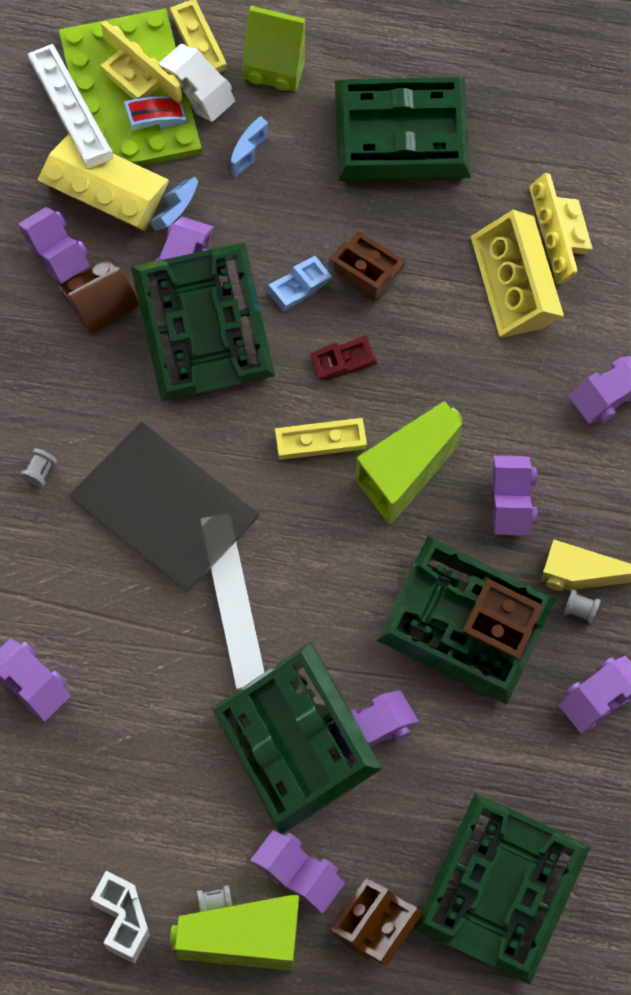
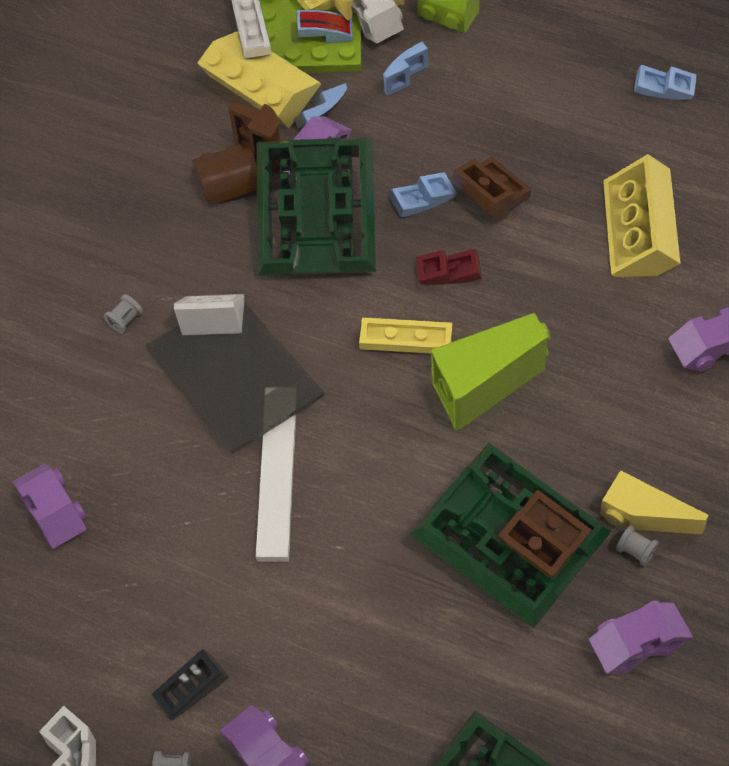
camera: 20 degrees right, 10 degrees down
medium lavender brick [17,207,90,284] -> none
dark green piece [211,642,383,834] -> none
medium lavender brick [334,690,419,762] -> none
dark green piece [335,77,471,182] -> none
medium lavender brick [492,456,537,535] -> none
light yellow bracket [529,173,593,285] -> none
none -> black slope [152,649,229,720]
none -> white slope [174,294,244,336]
none -> reddish brown brick [229,101,281,173]
none -> light blue slope [634,65,697,100]

